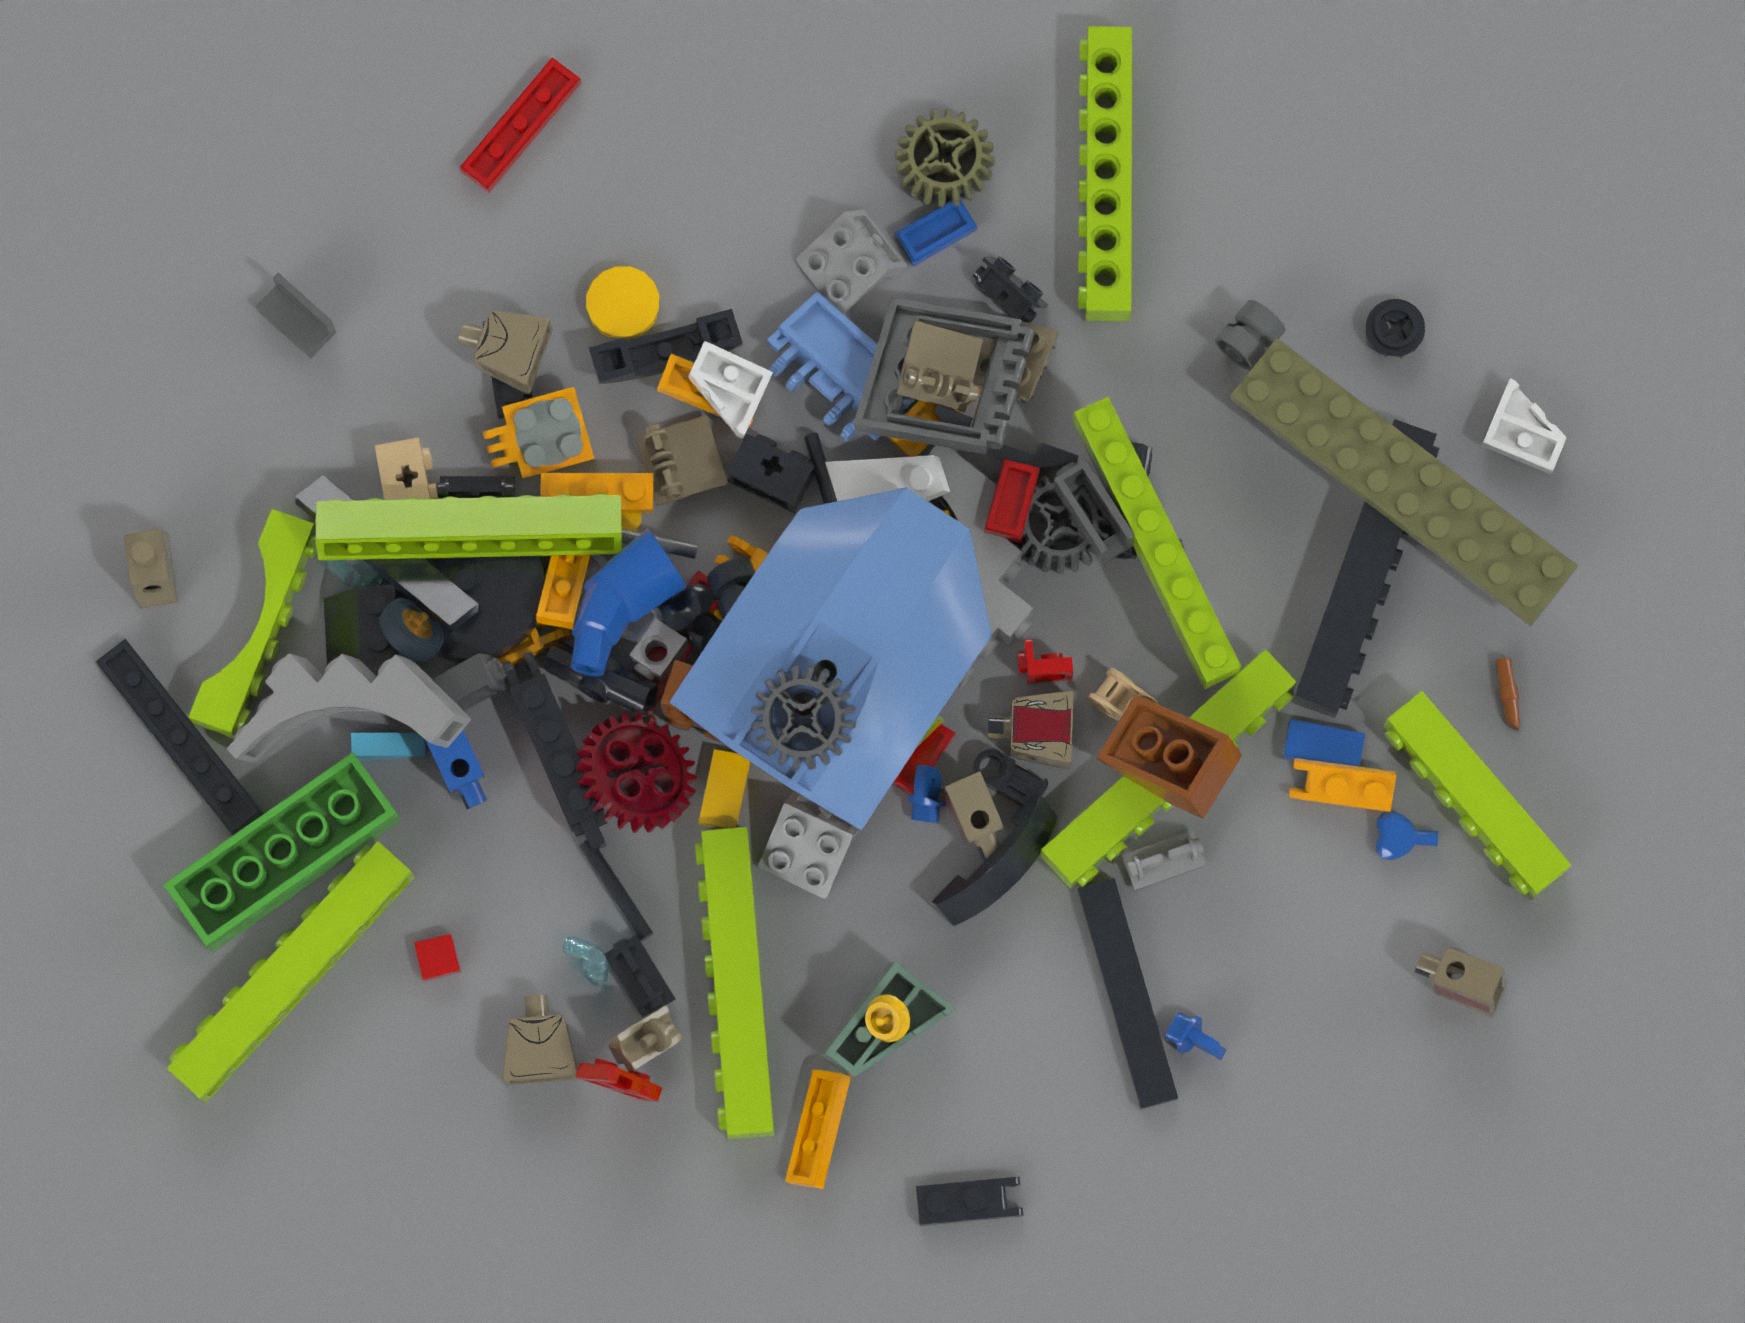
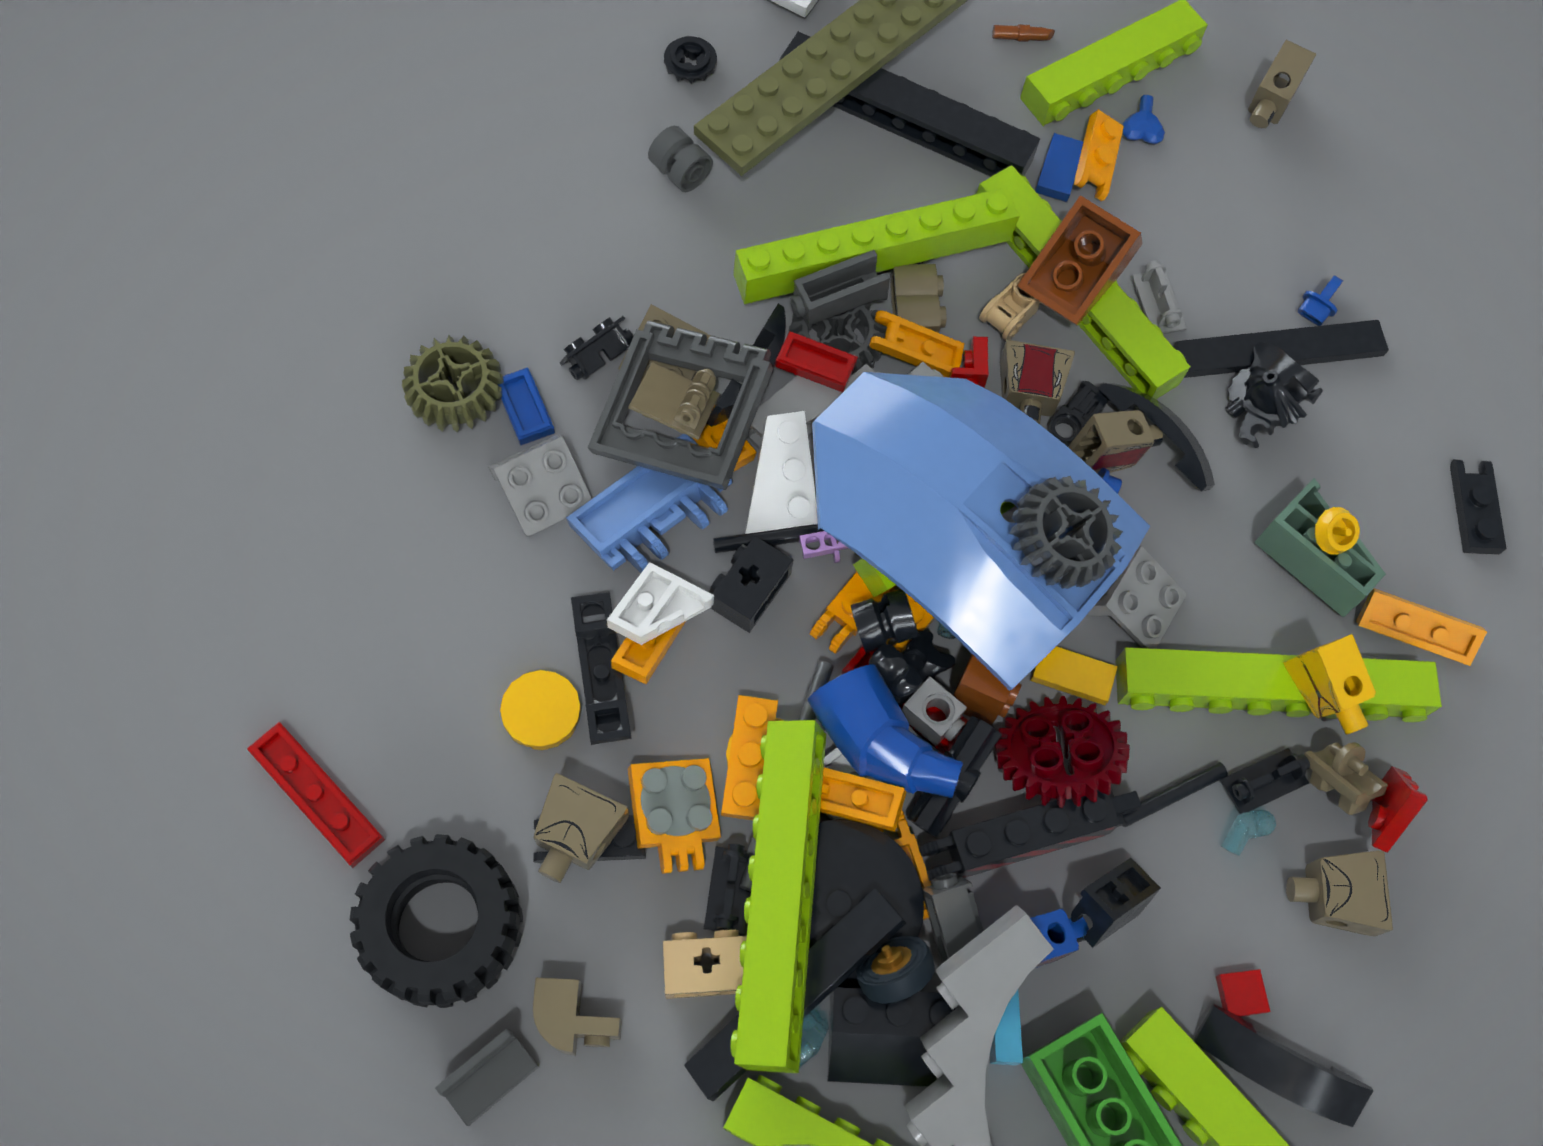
camera: 90 degrees left, 10 degrees down
dark tan hinge [636,415,729,506] -> none
lime brick [1078,26,1132,321] -> none
none -> black tyre [349,834,523,1008]
none -> dark tan brick [533,977,622,1056]
none -> light orange hinge [869,310,965,377]
none -> dark tan brick [890,264,947,333]
none -> black hinge [1071,858,1161,948]
none -> black slope [1193,1003,1374,1127]
none -> black helmet [1225,343,1323,448]
none -> yellow torso [1283,634,1376,735]

